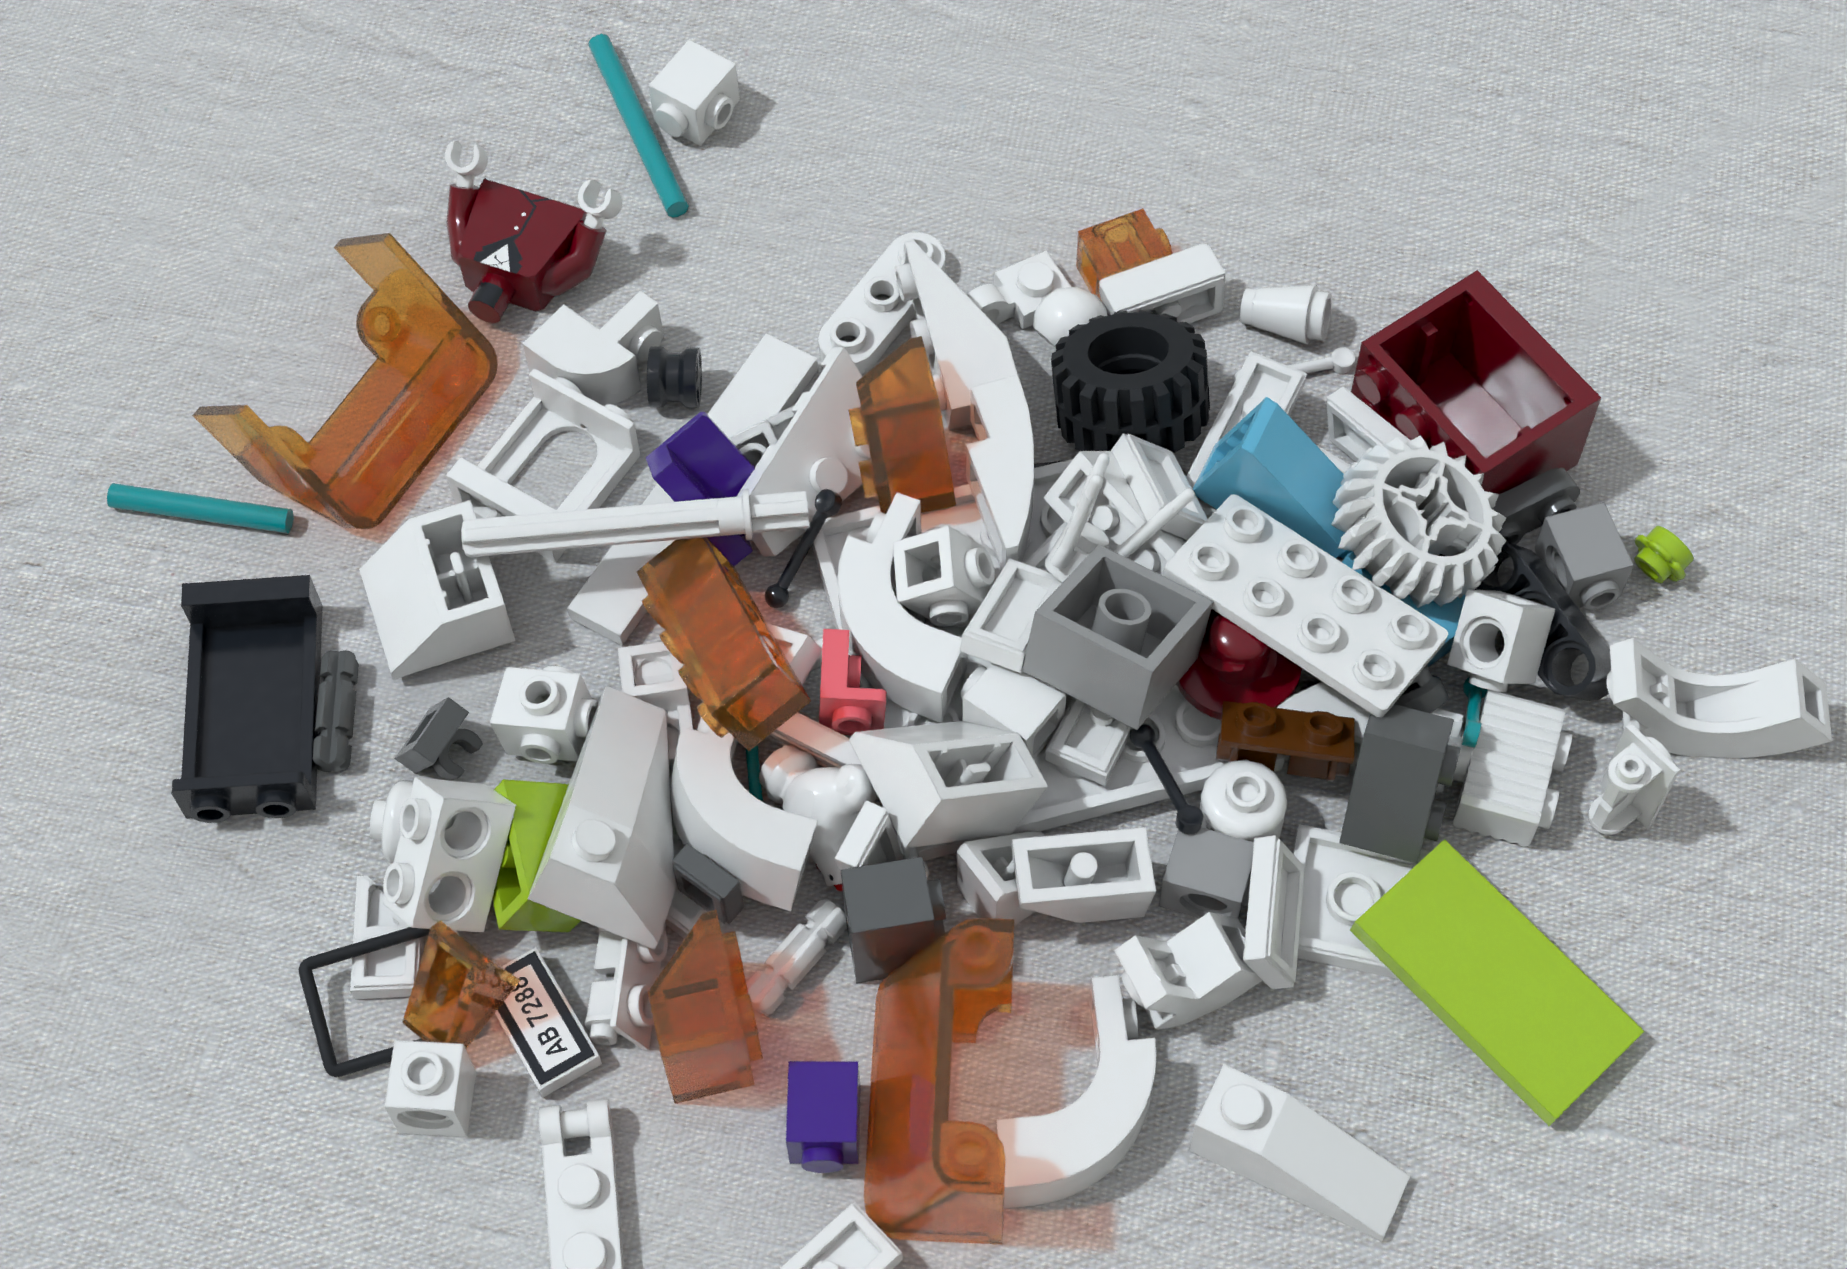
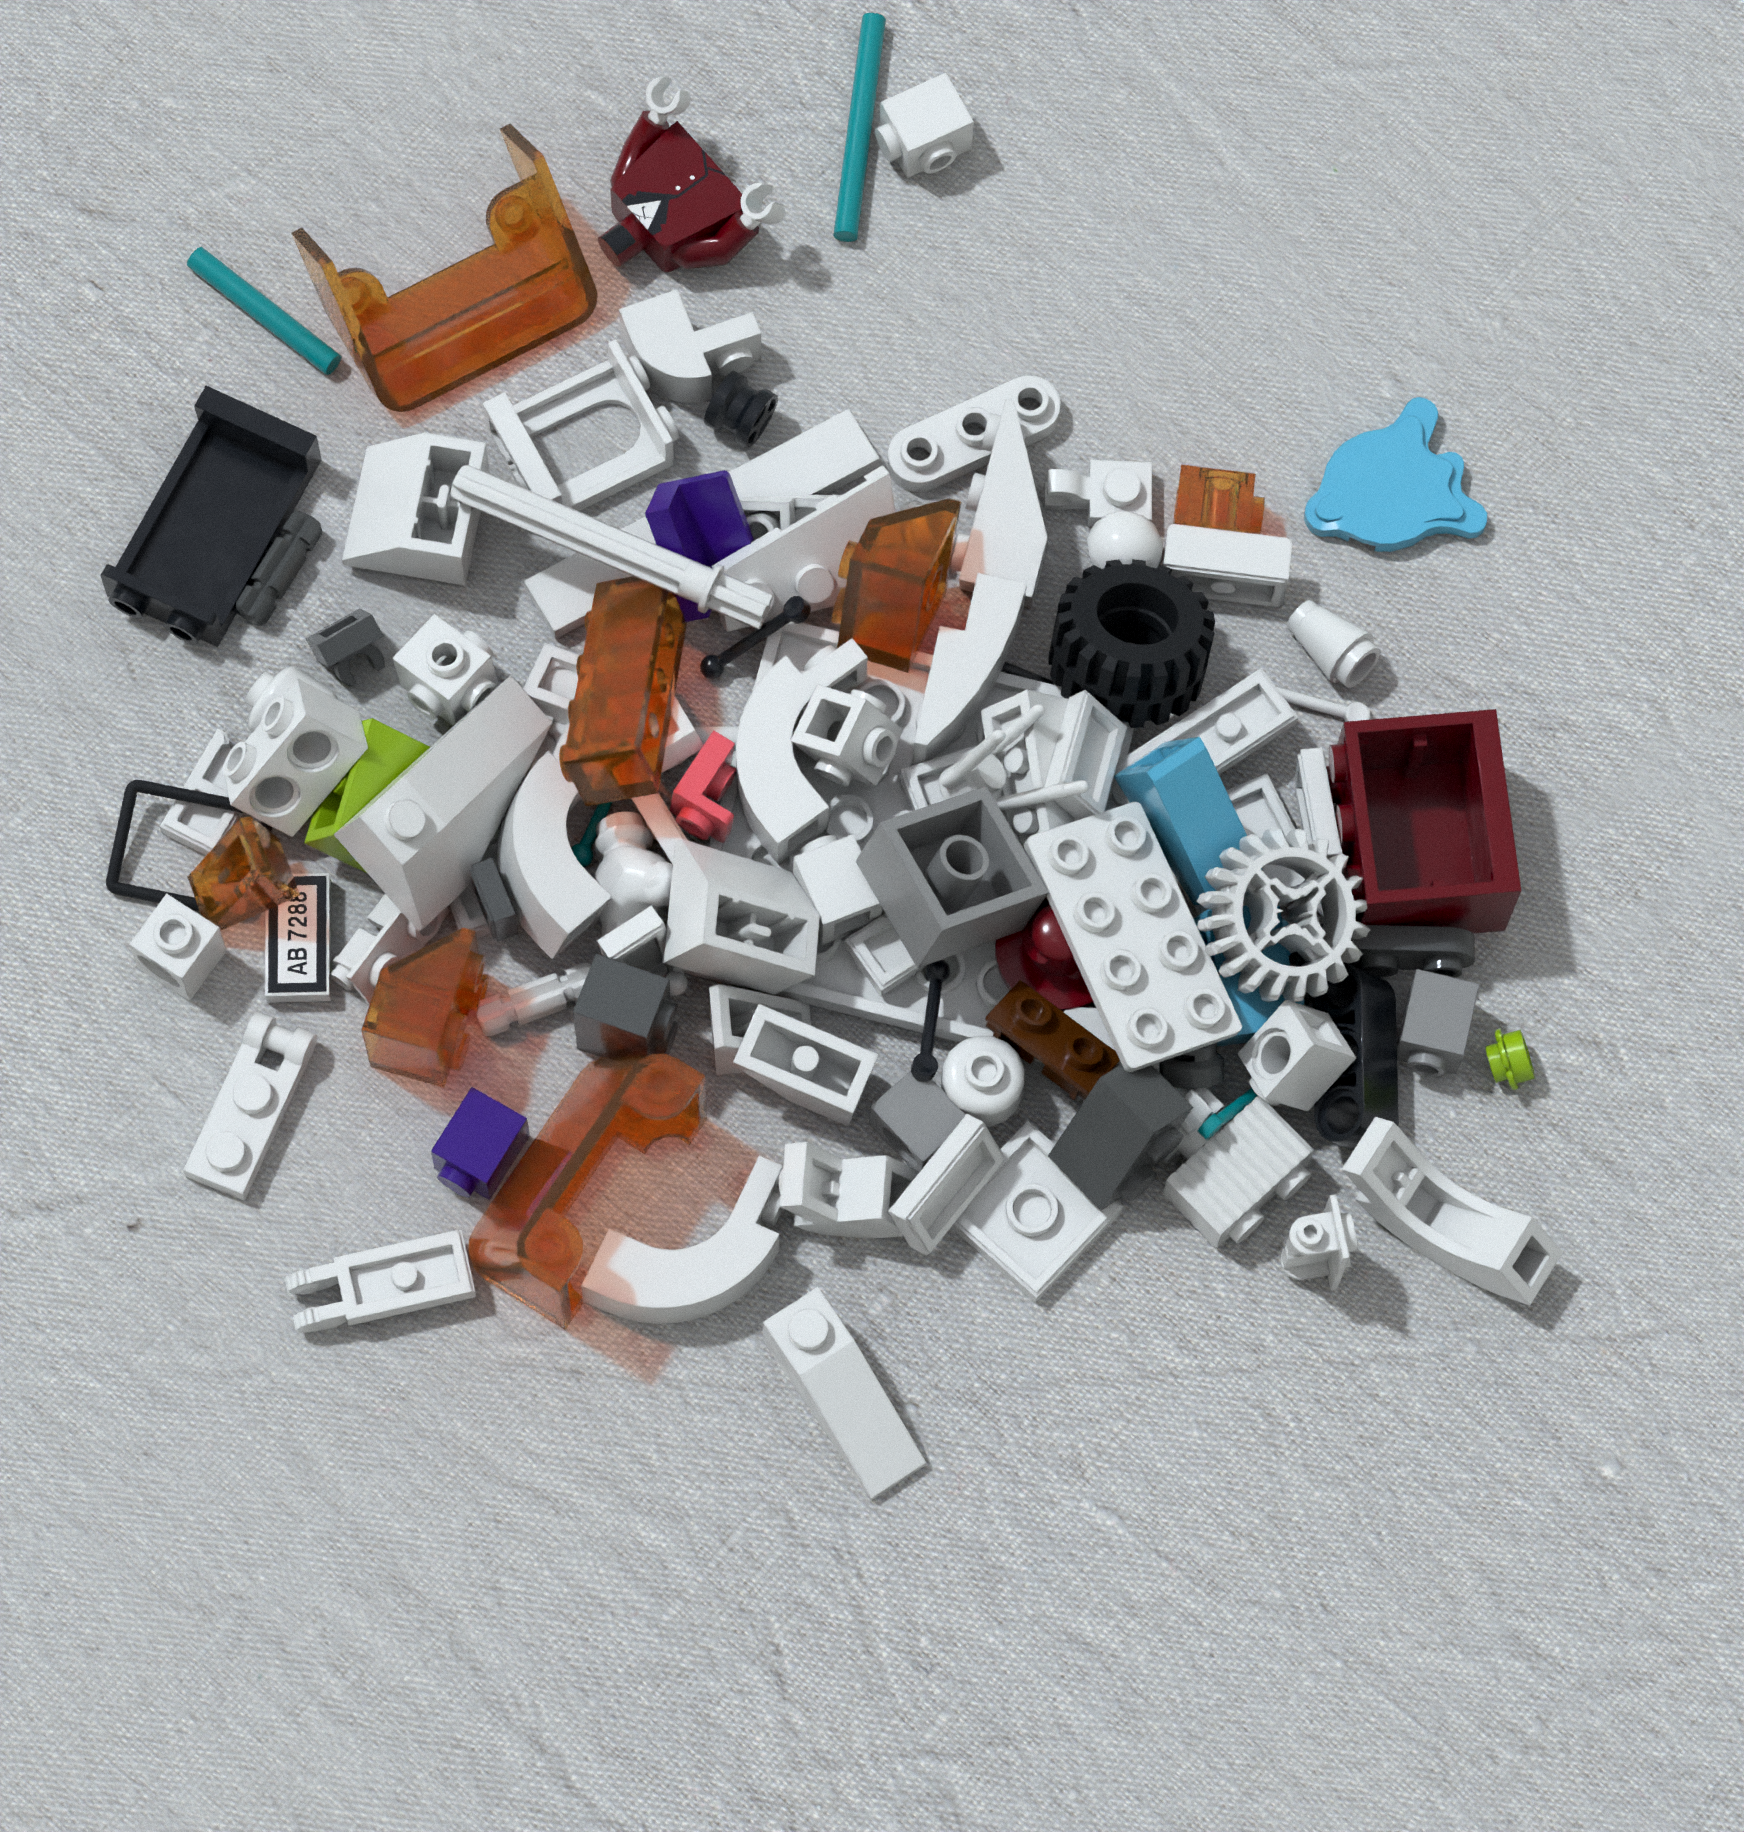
camera: 25 degrees right, 10 degrees up
white tile [960,559,1062,673] -> none
lime tile [1350,839,1644,1126] -> none
none -> medium azure tile [1304,397,1487,552]

